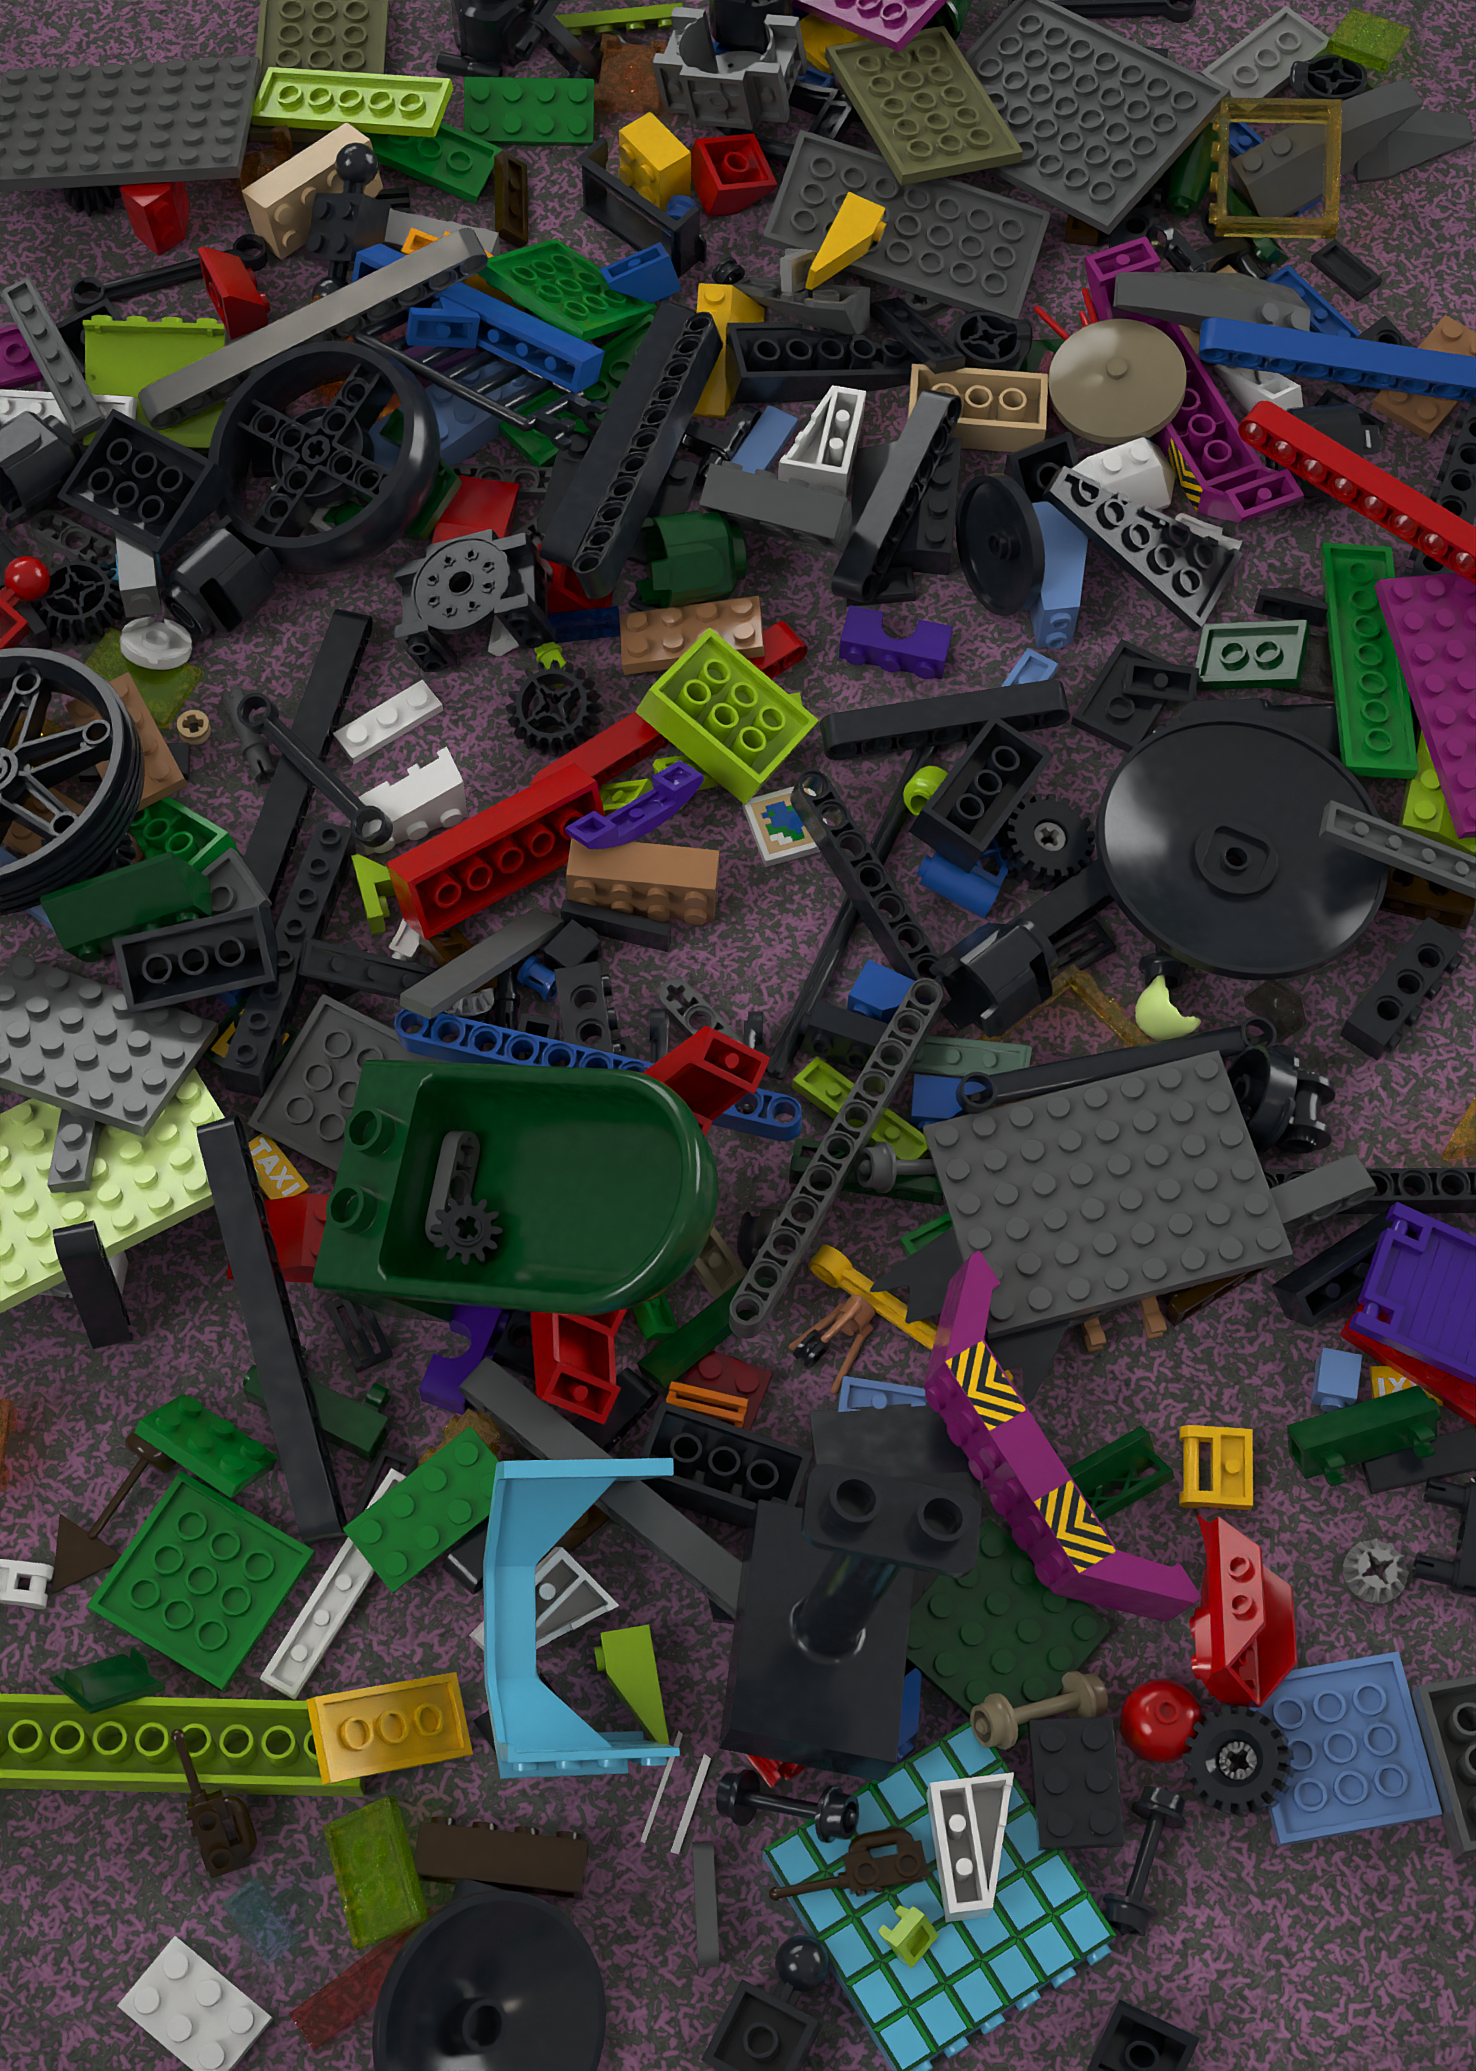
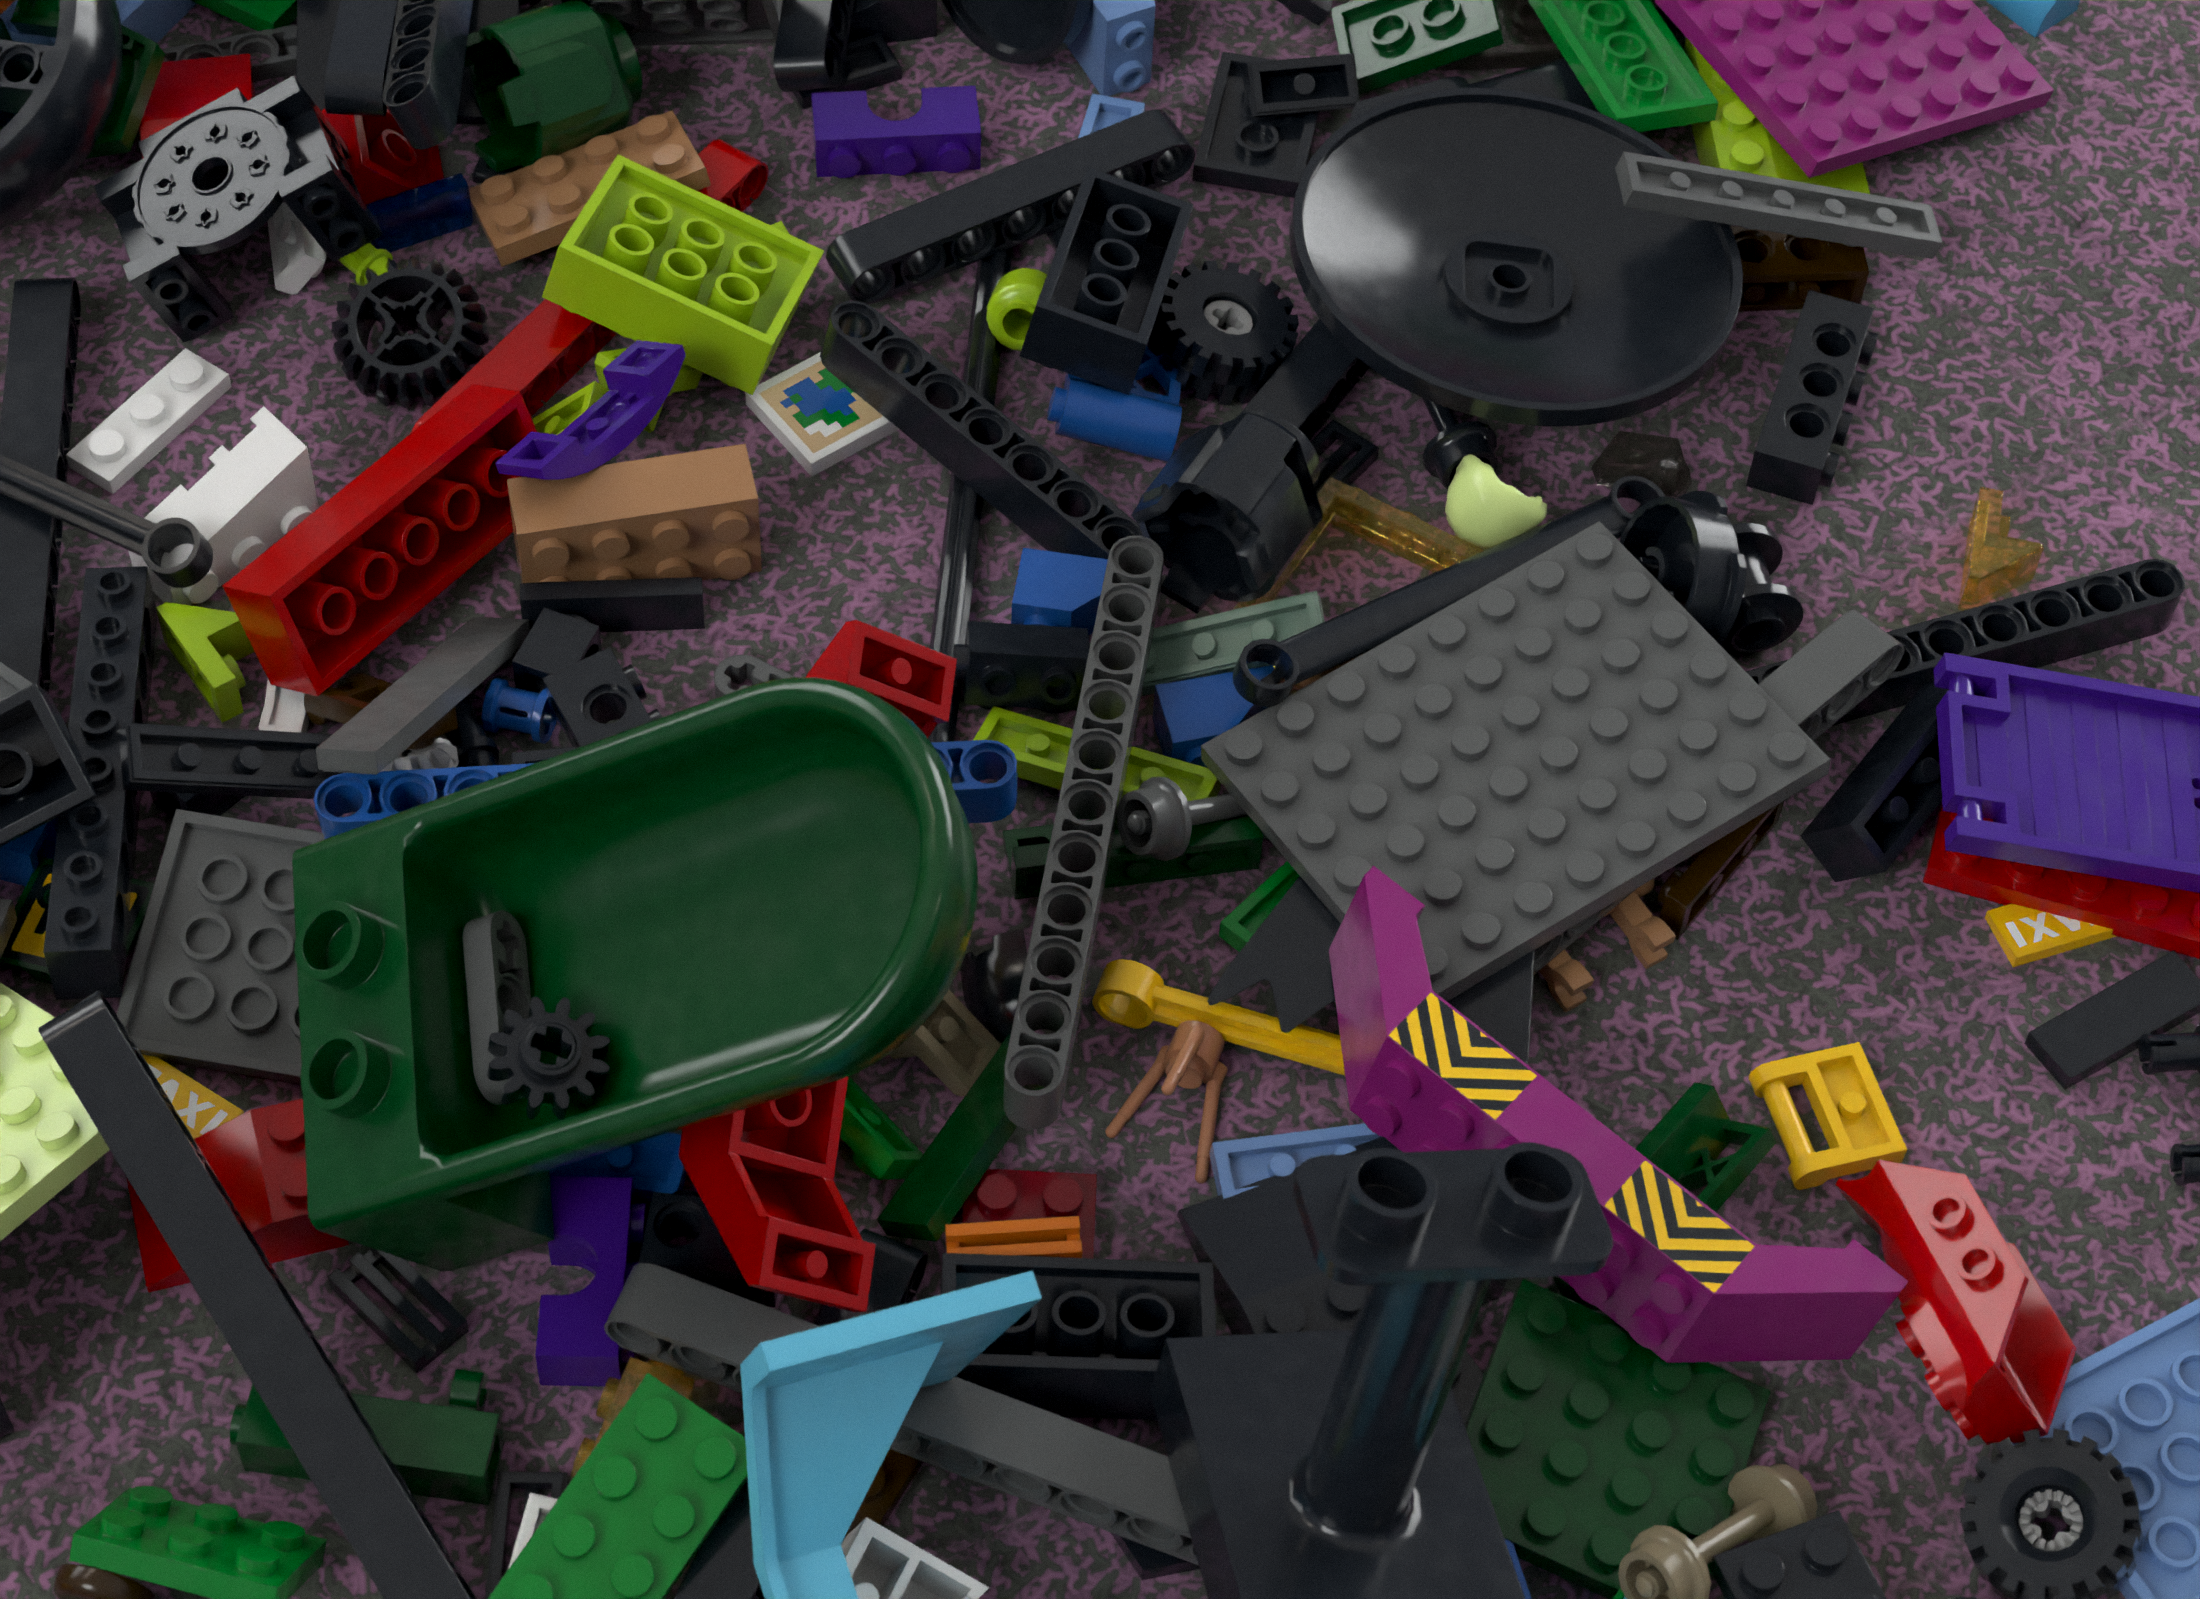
camera: 20 degrees left, 10 degrees down
black bush [793,1329,831,1369] -> none
red cylinder [1120,1678,1203,1764] -> none
dark green brick [1287,1385,1441,1487] -> none
medium blue brick [1311,1347,1362,1412] -> none
light grey gear [1343,1538,1409,1604] -> none

